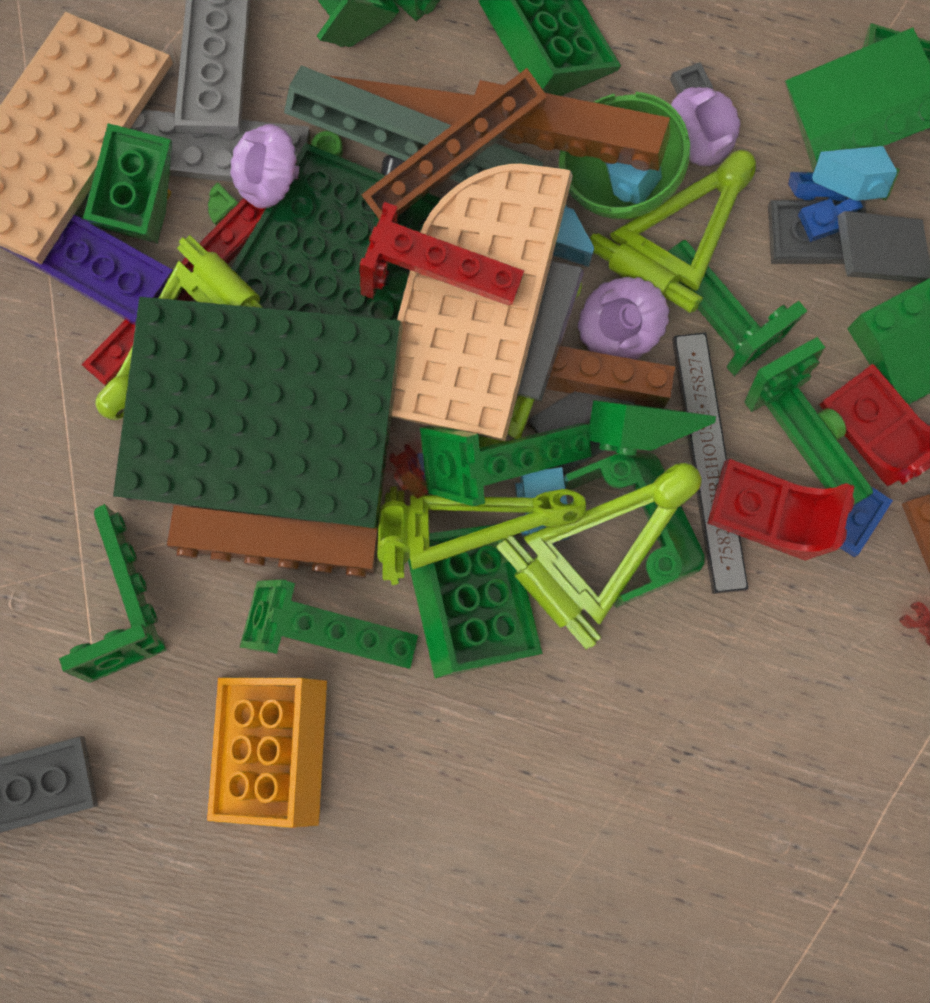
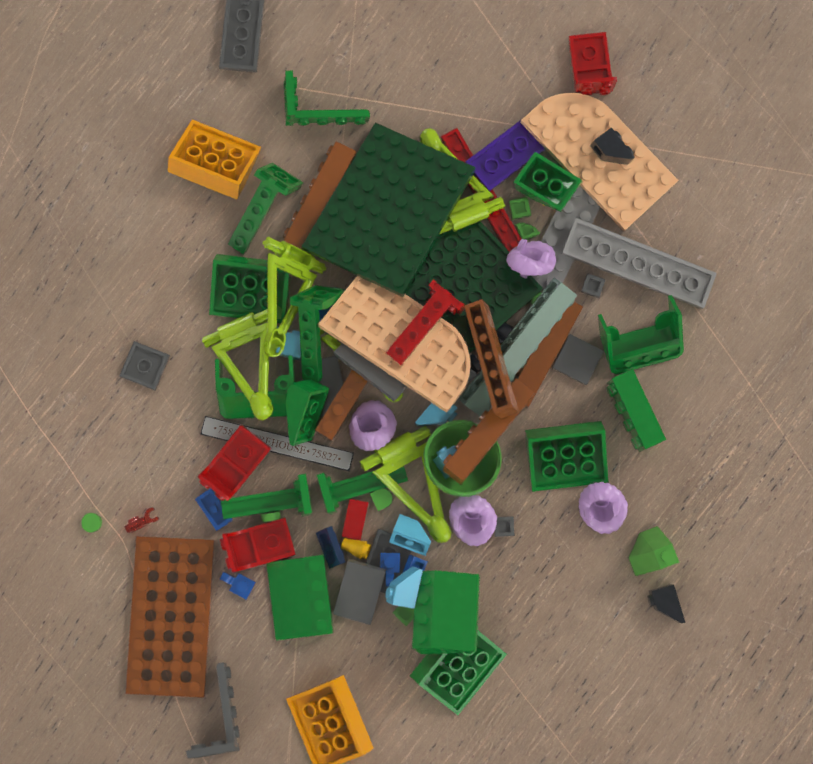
camera: 110 degrees right, 5 degrees up
clear red plate [389,444,429,499] -> none
none -> dark grey tile [120,341,170,391]
none -> dark blue plate [316,526,346,569]
none -> yellow cone [341,538,371,560]
none -> red tile [342,499,369,540]
none -> bright green tile [370,489,392,511]
none -> medium azure slope [389,514,431,556]
none -> bright green tile [509,197,531,220]
none -> dark grey tile [553,334,604,385]
none -> dark grey plate [581,273,606,298]
none -> black slope [590,127,635,165]

